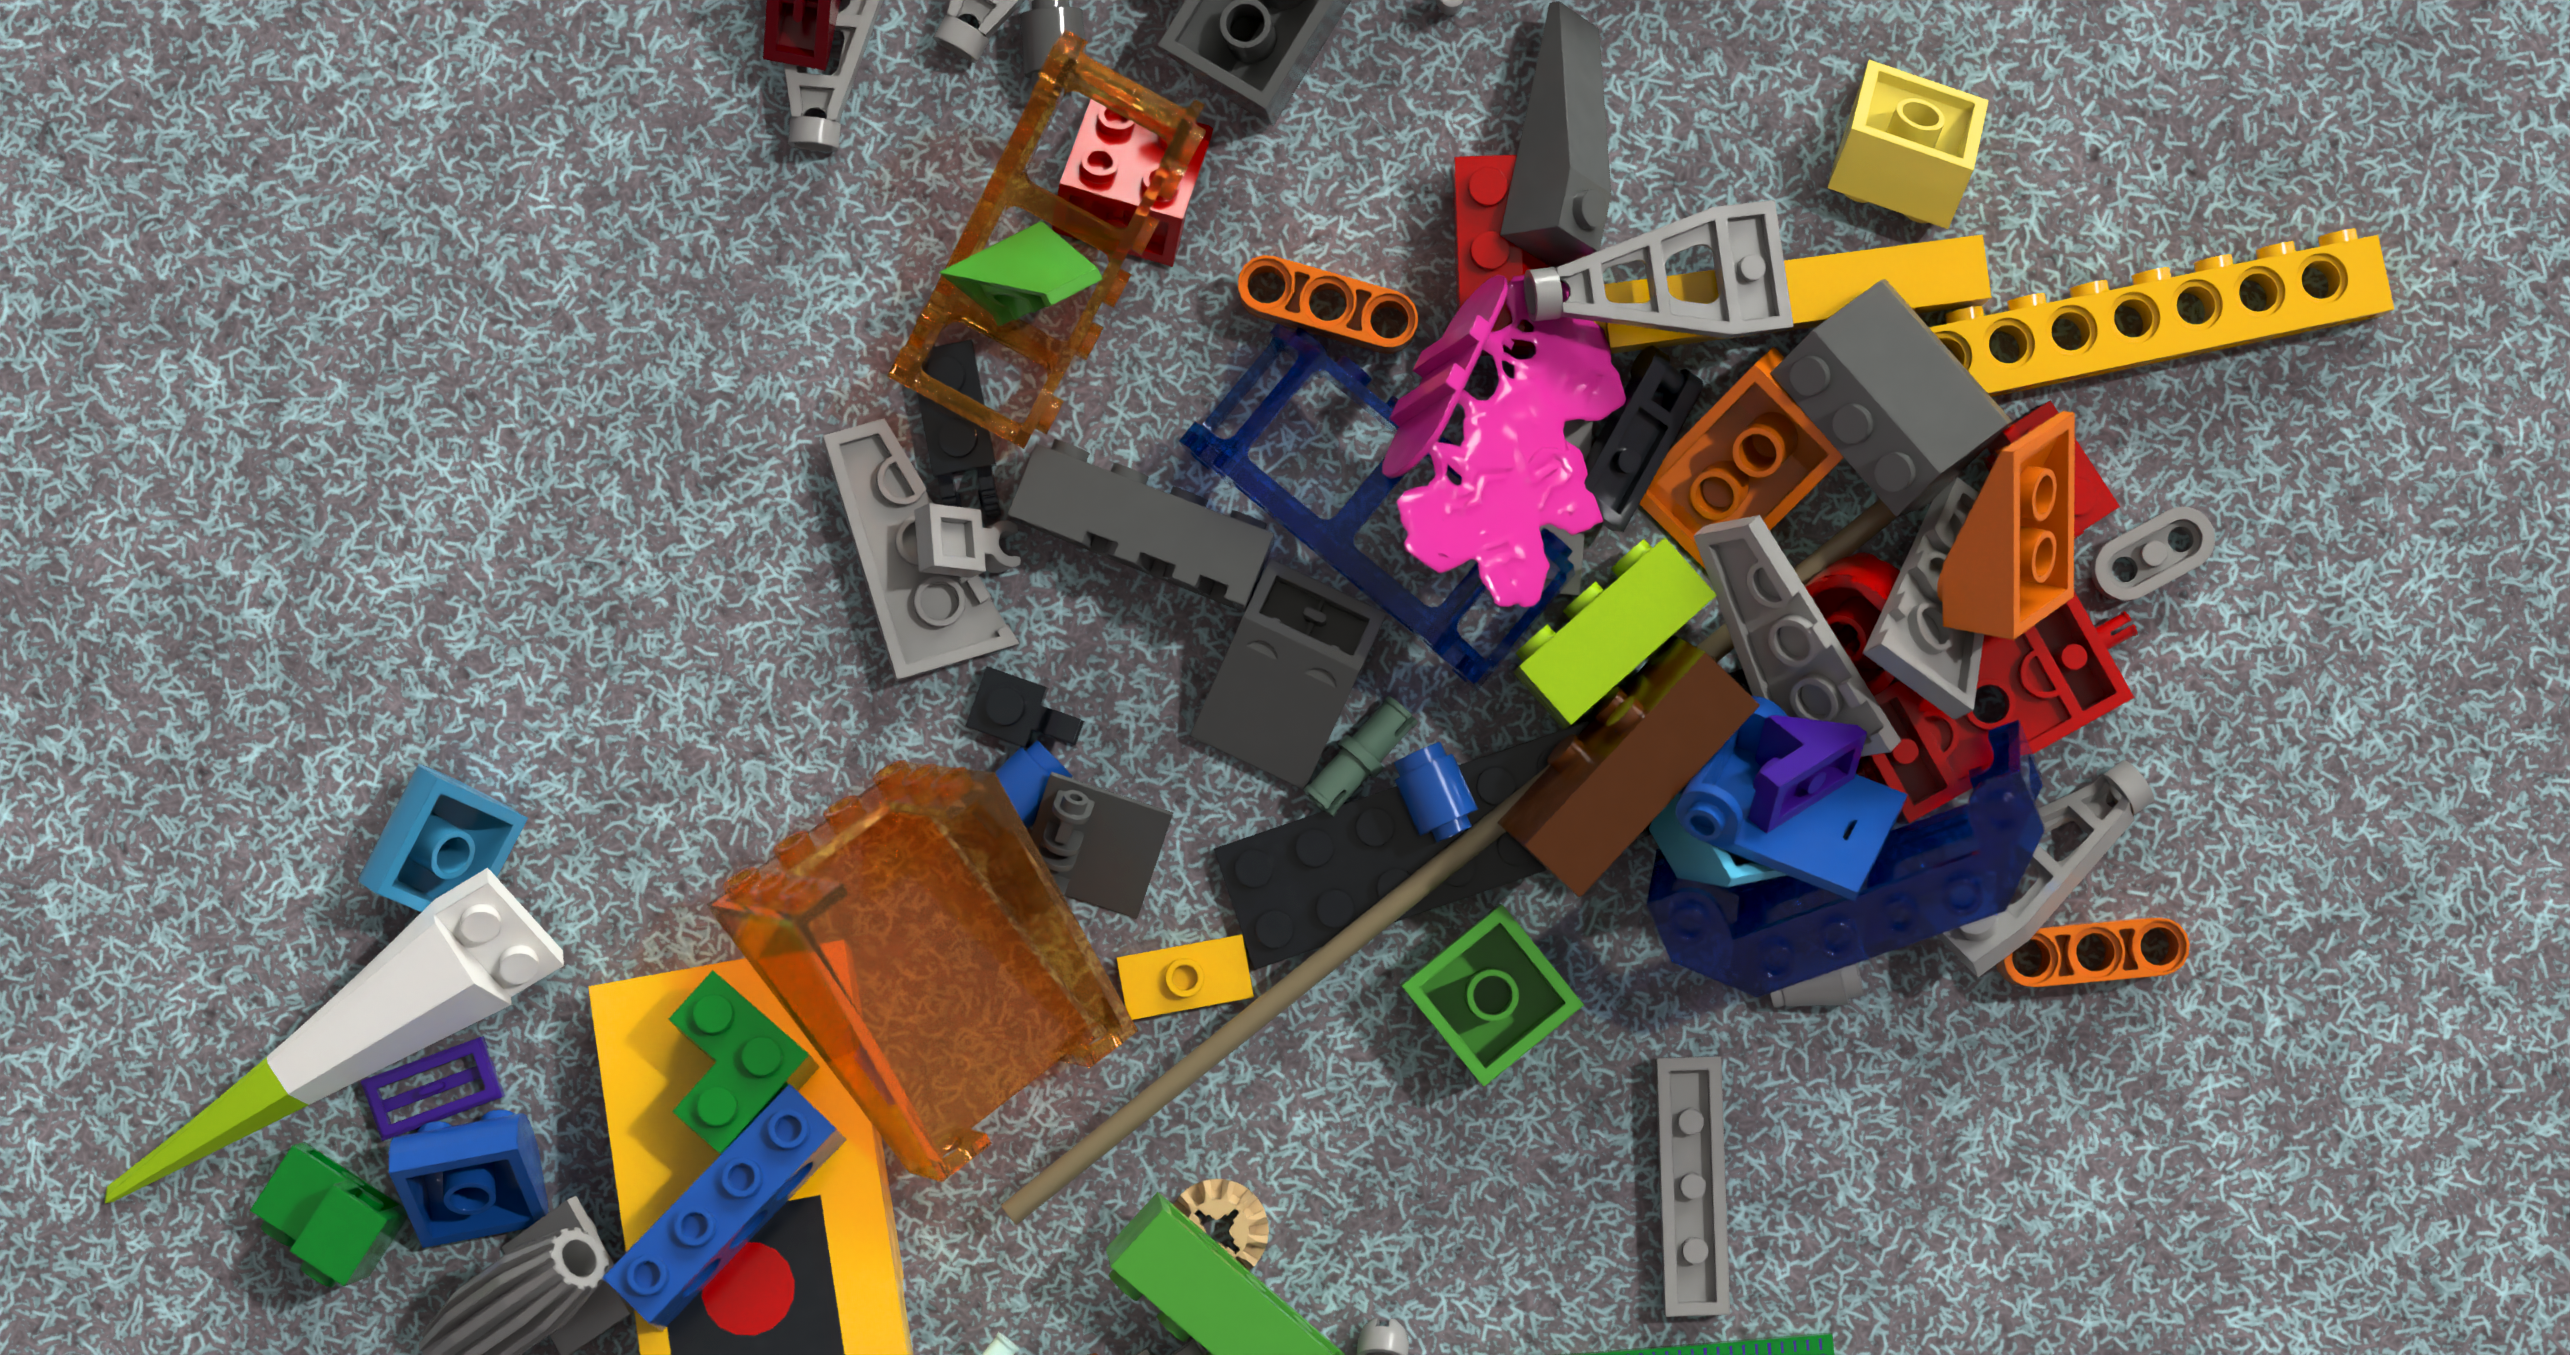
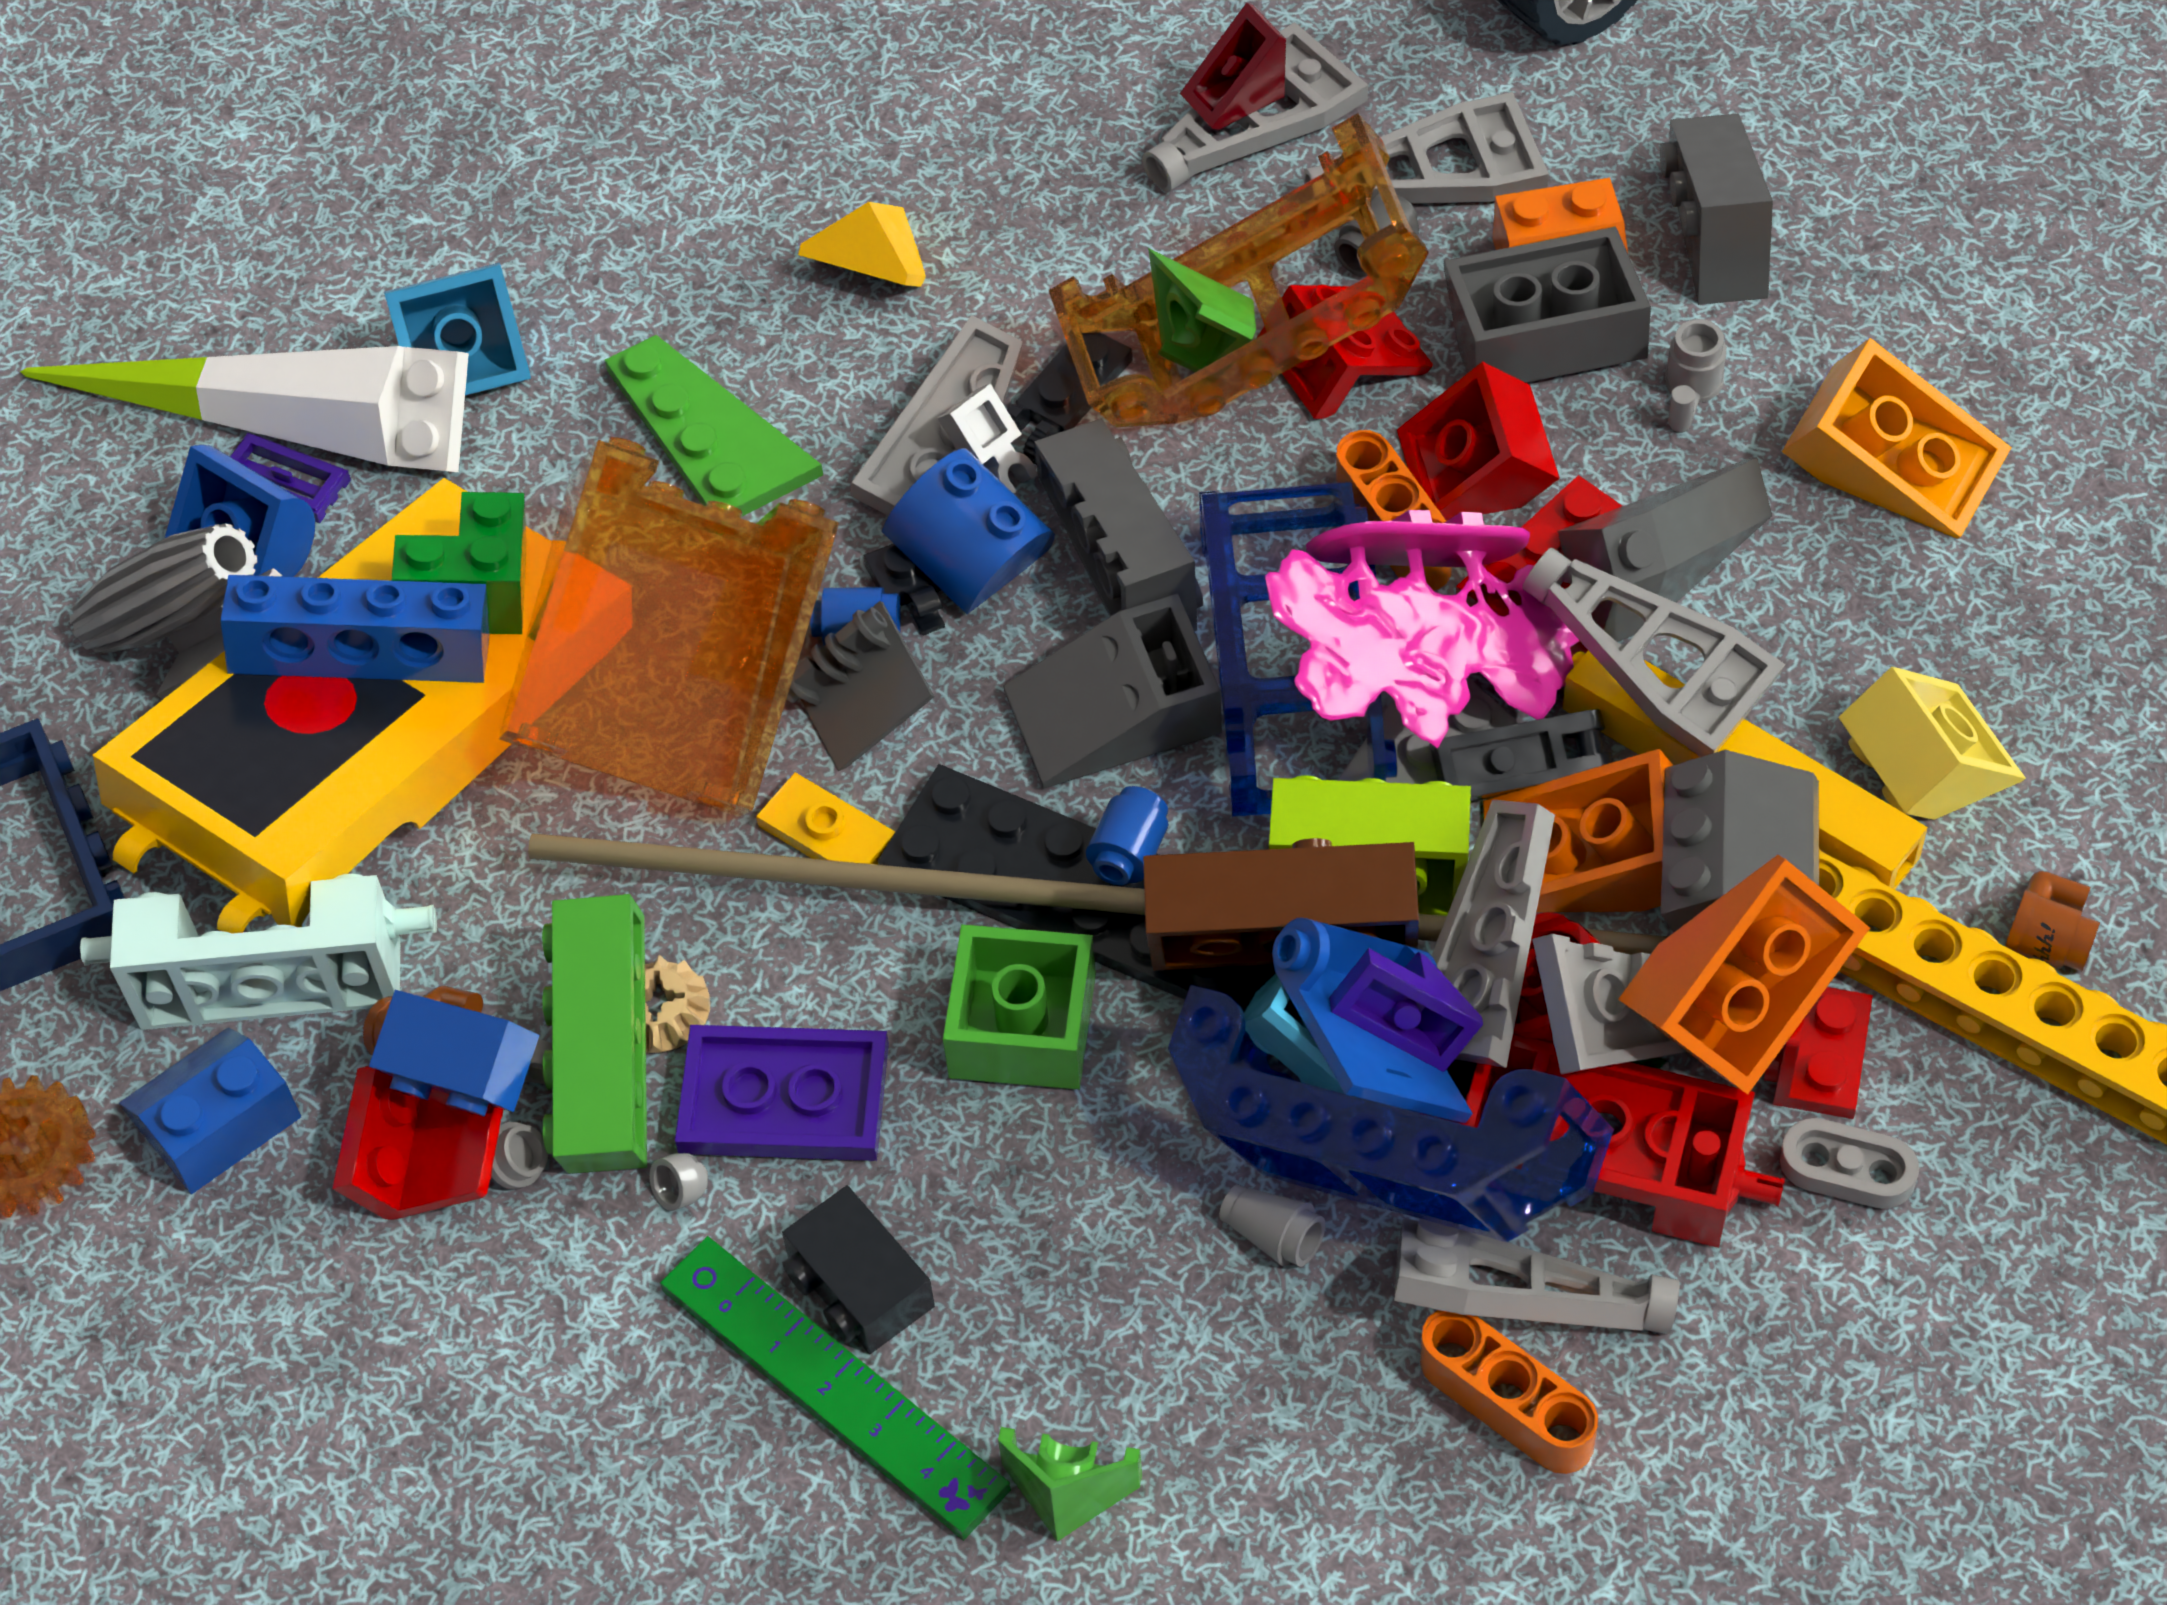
camera: 50 degrees right, 30 degrees down
green brick [250,1142,408,1288] -> none
sand green pin [1303,696,1418,817] -> none
light grey plate [1655,1056,1730,1317] -> none
none -> bright green wing [605,335,823,528]
none -> dark purple plate [675,1025,889,1161]
none -> black brick [782,1185,935,1355]
none -> yellow slope [798,202,926,287]
none -> blue brick [881,448,1055,614]
none -> bright green slope [998,1427,1142,1542]
none -> red slope [1396,361,1560,521]
none -> dark orange piece [2005,871,2100,972]

